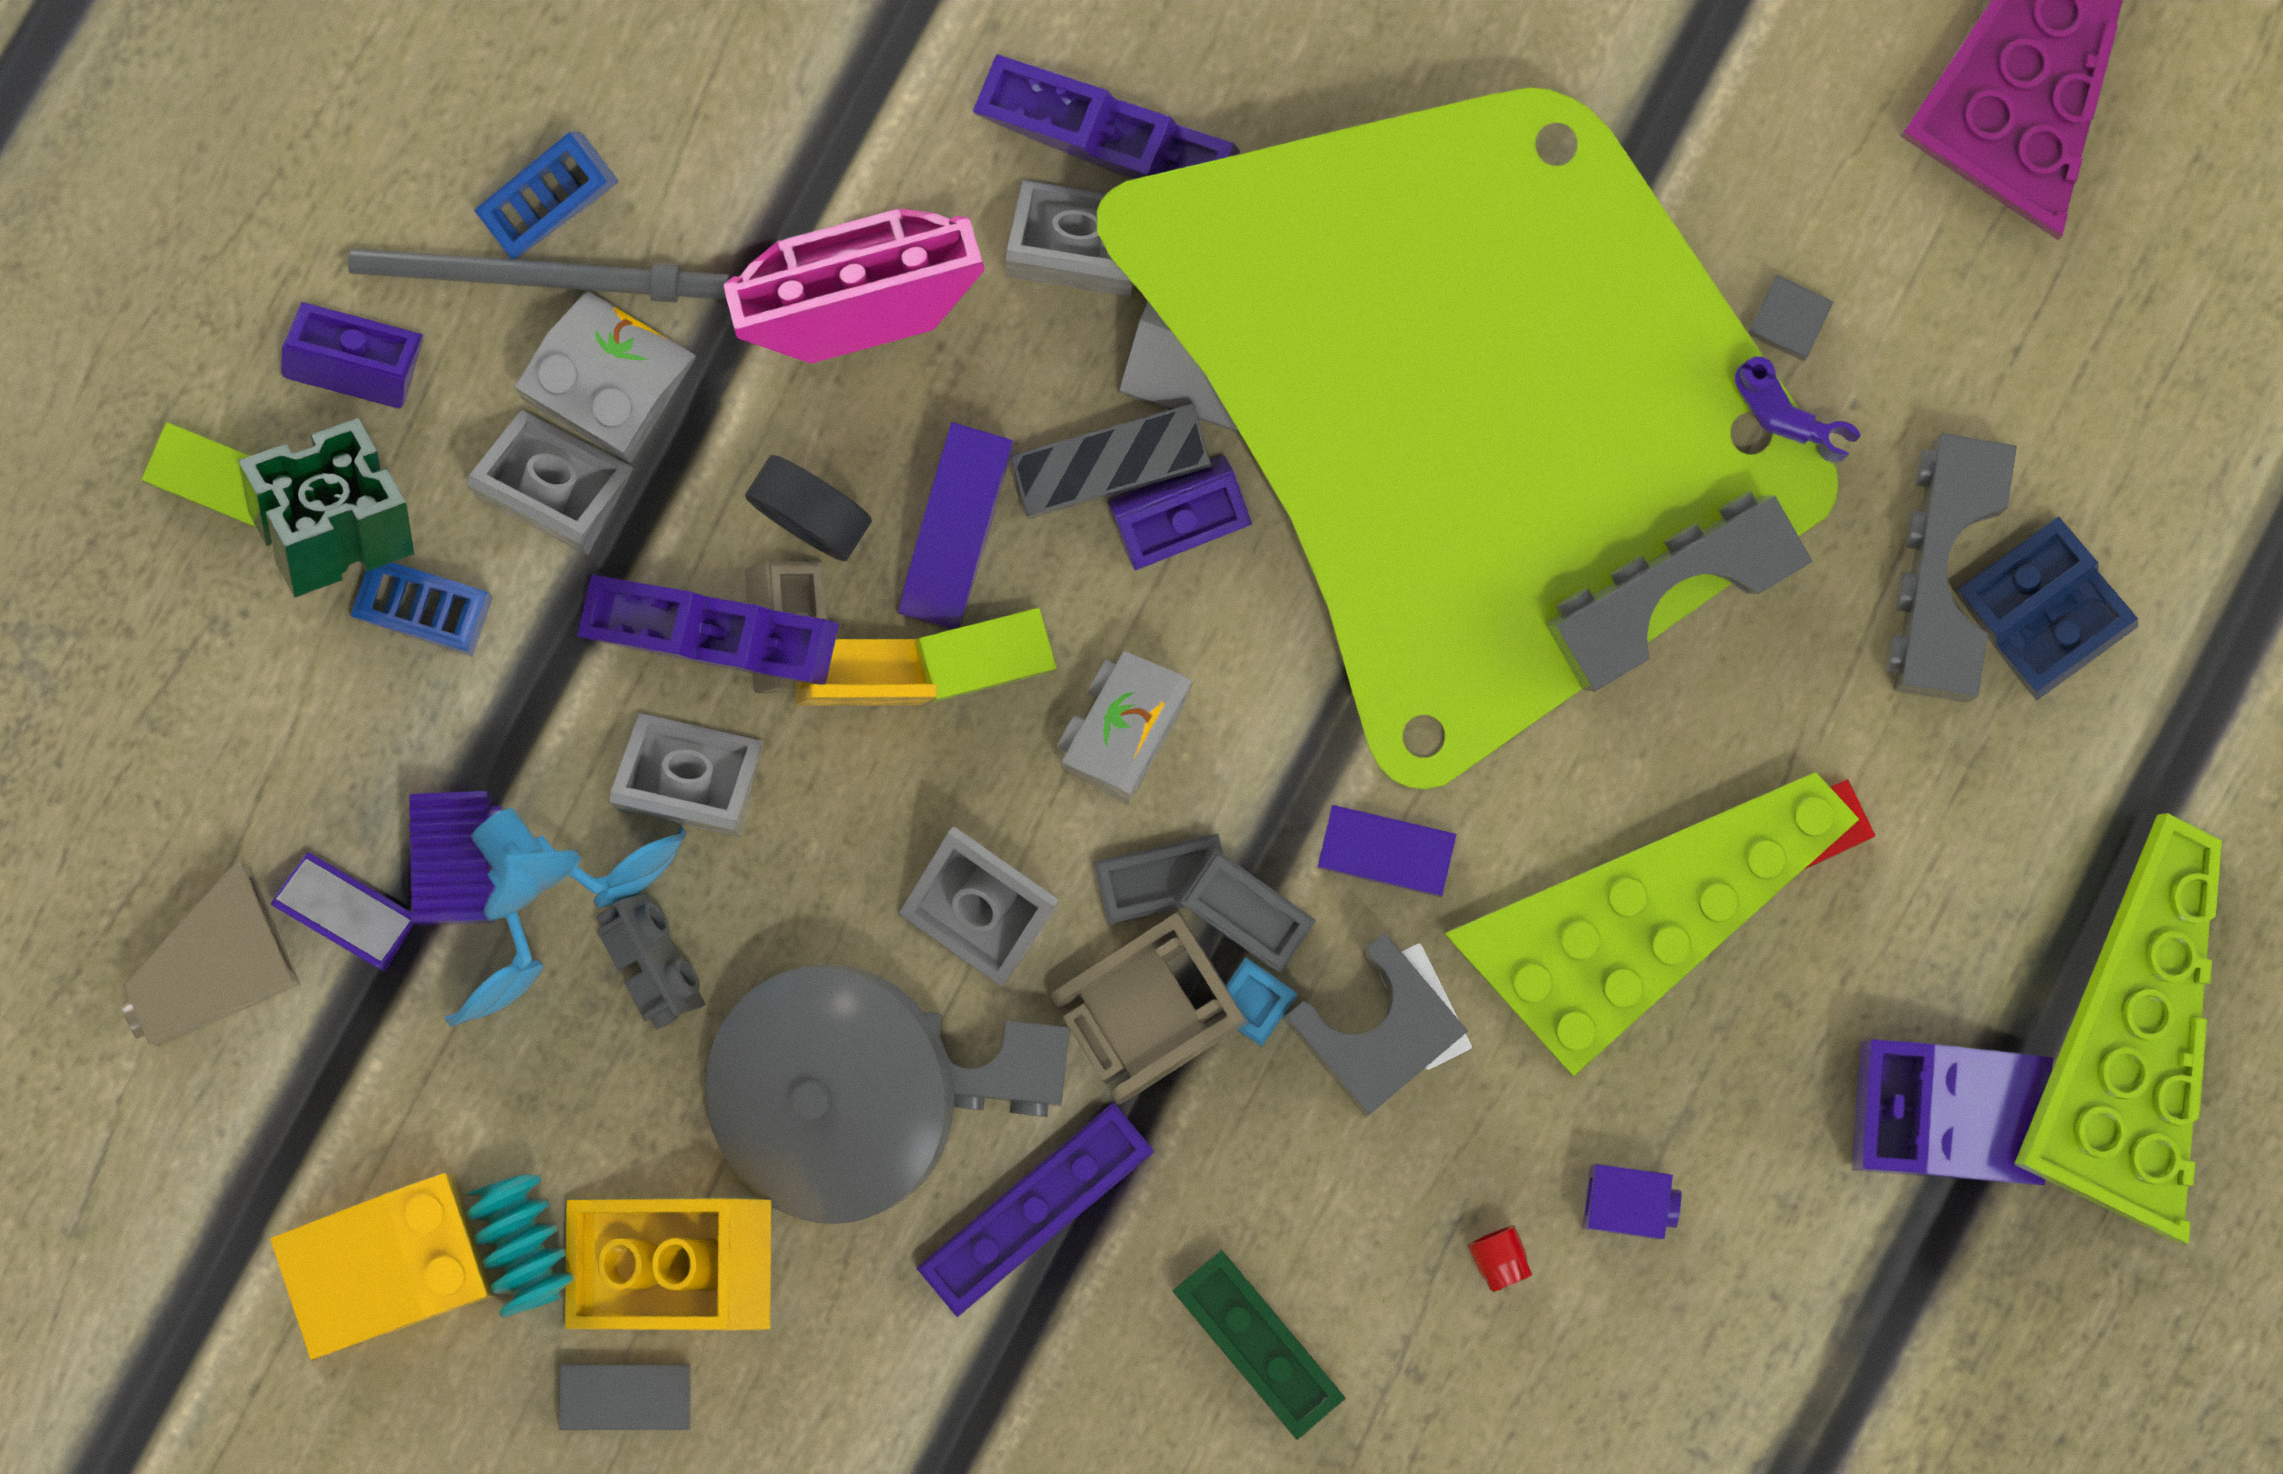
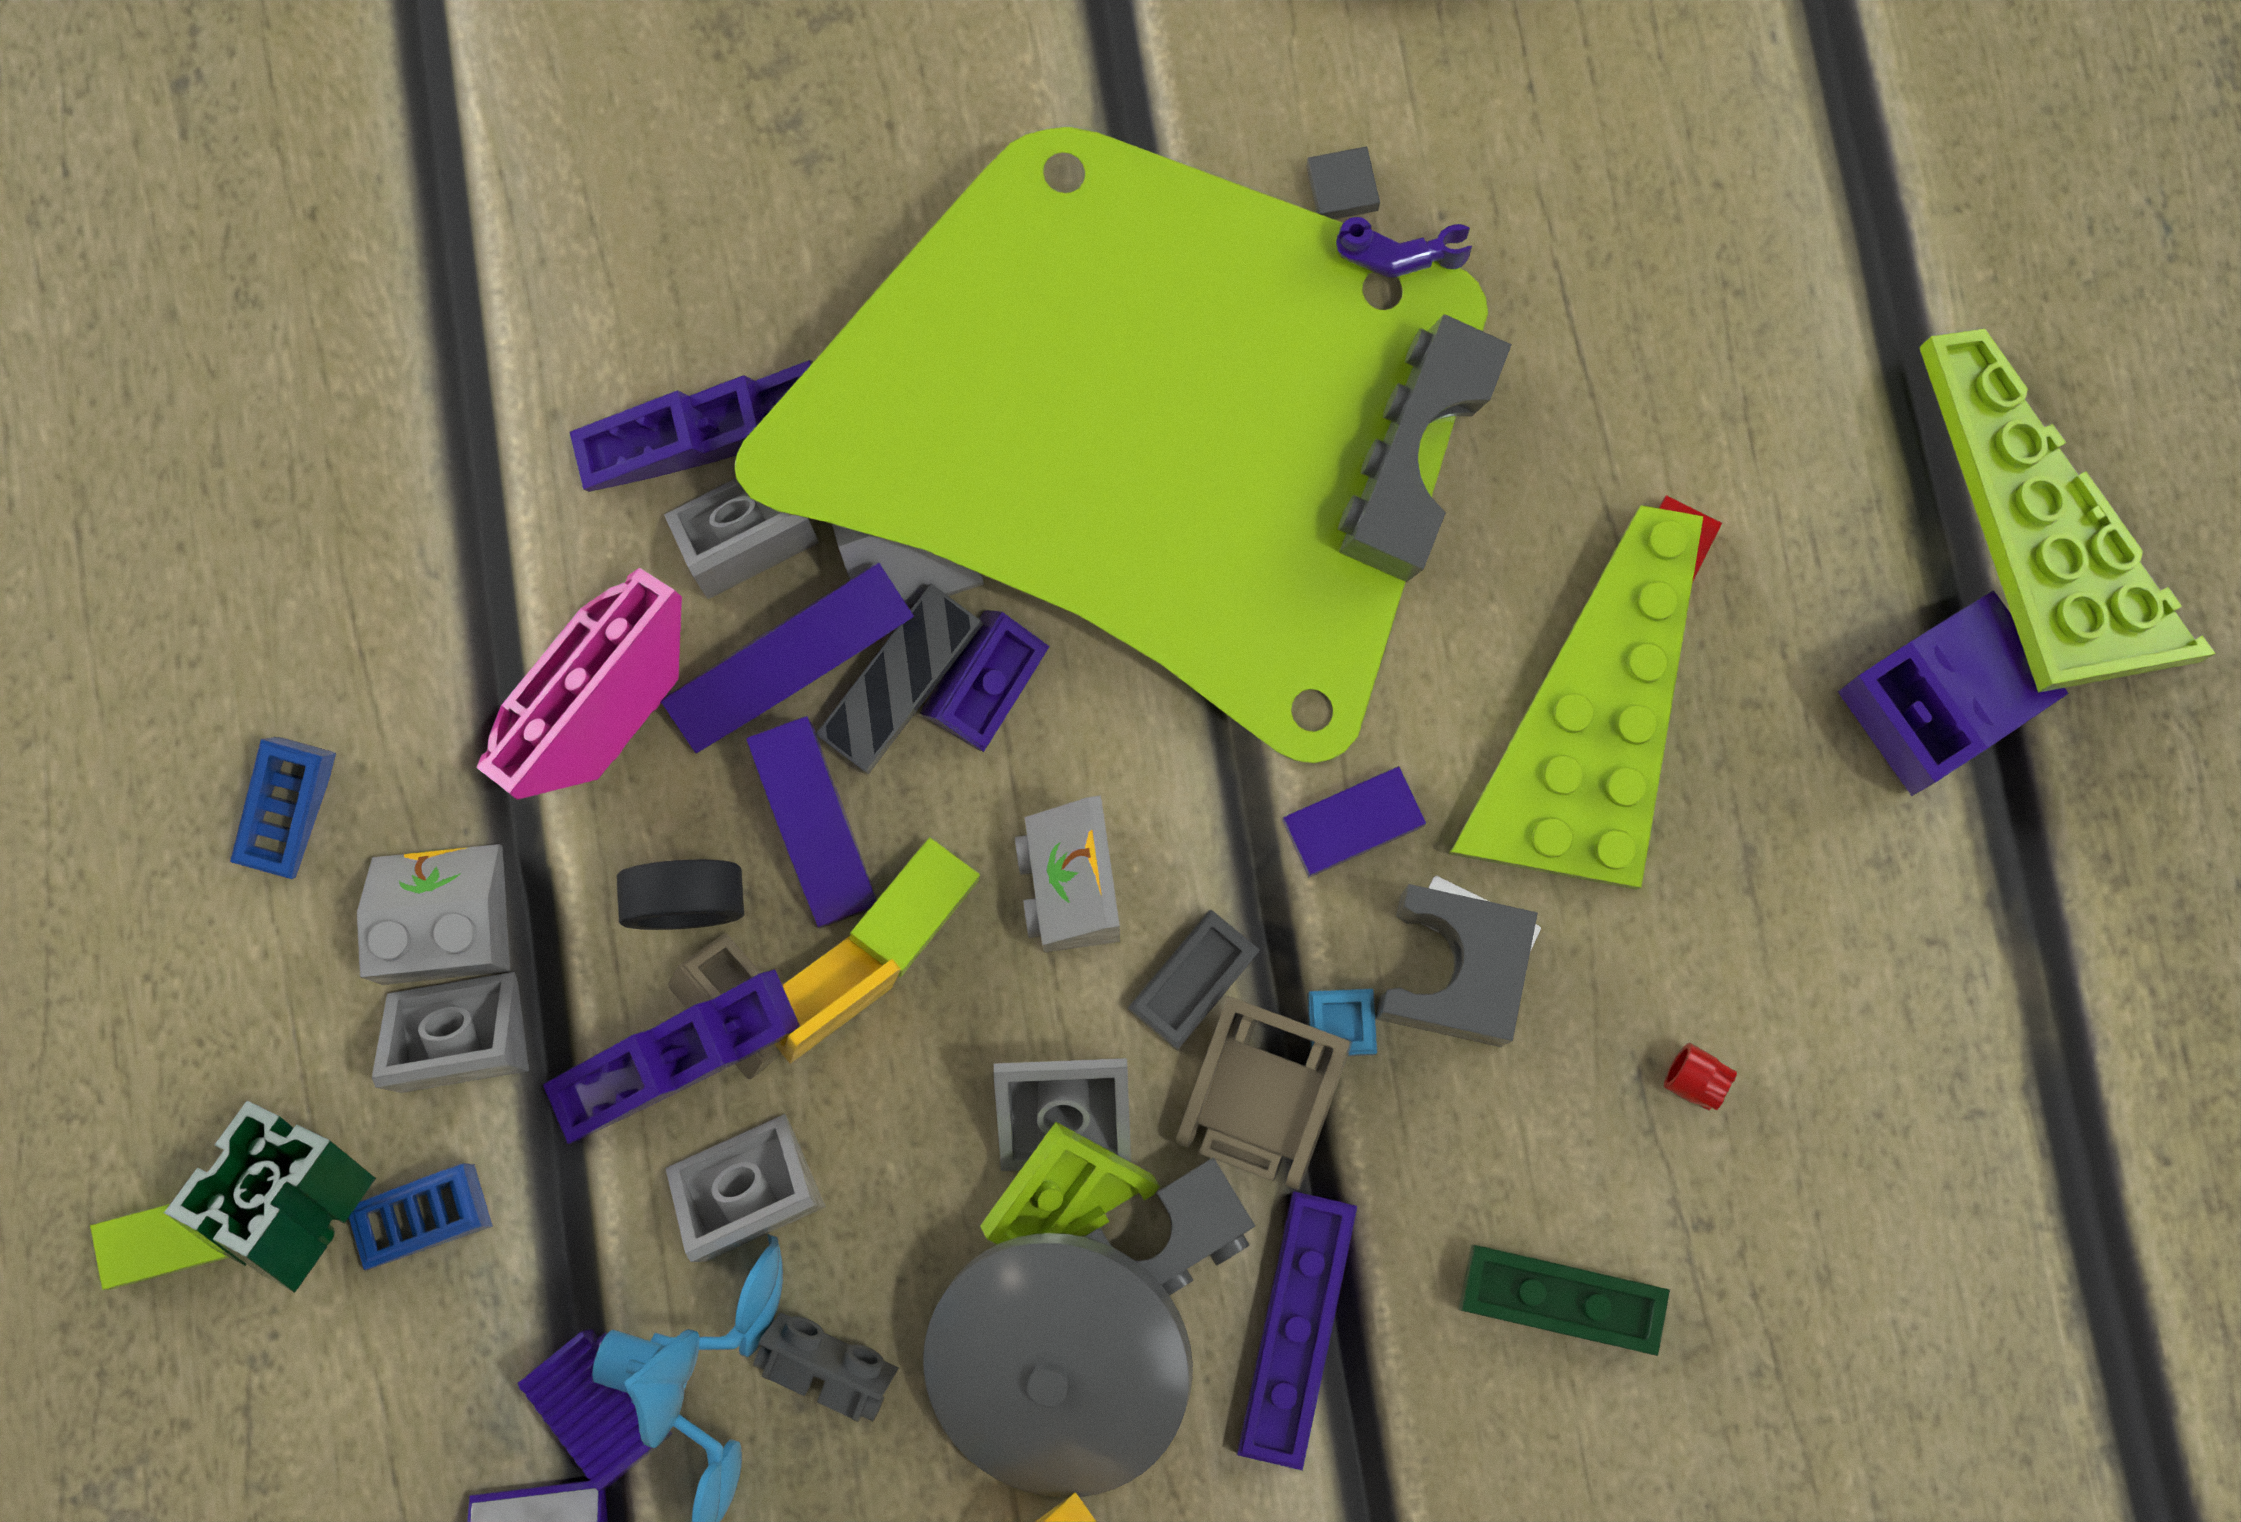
camera: 30 degrees left, 5 degrees down
dark purple slope [281,302,423,408] -> none
dark grey bar [348,248,730,303] -> none
dark grey tile [1174,847,1316,973] -> none
dark purple brick [1582,1164,1682,1240] -> none
dark grey arch [1886,433,2017,703] -> none
dark blue slope [1957,516,2138,701] -> none
none -> dark purple slope [661,563,914,753]
none -> lime wing [980,1122,1160,1245]

